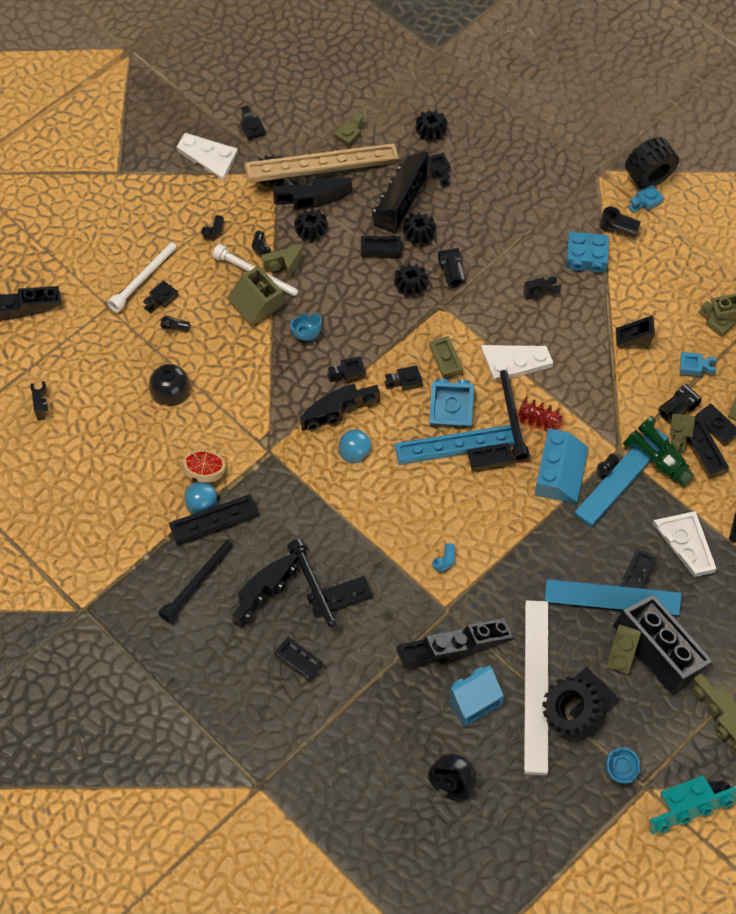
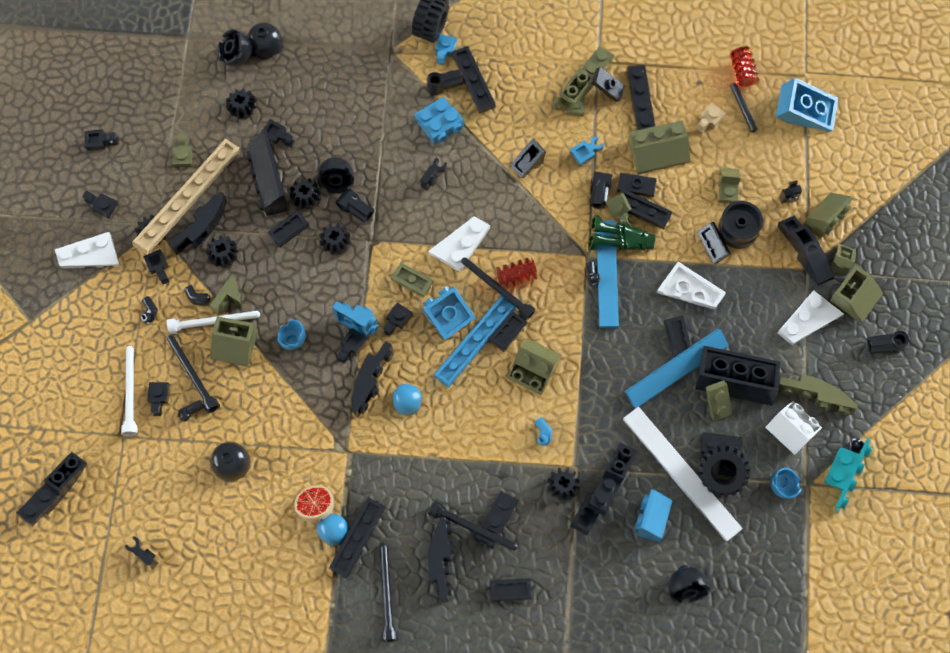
camera: 40 degrees left, 10 degrees up
dark azure slope [535,428,588,504] -> none
none -> black plate [85,129,119,151]
none -> black plate [143,249,169,285]
none -> black piece [167,335,220,414]
none -> black cylinder [217,29,252,67]
none -> black cylinder [247,22,283,60]
none -> black cylinder [317,157,354,193]
none -> dark azure plate [332,301,379,339]
none -> black plate [452,46,496,114]
none -> olive slope [507,338,561,395]
none -> black gear [547,467,580,501]
none -> white slope [765,401,822,455]

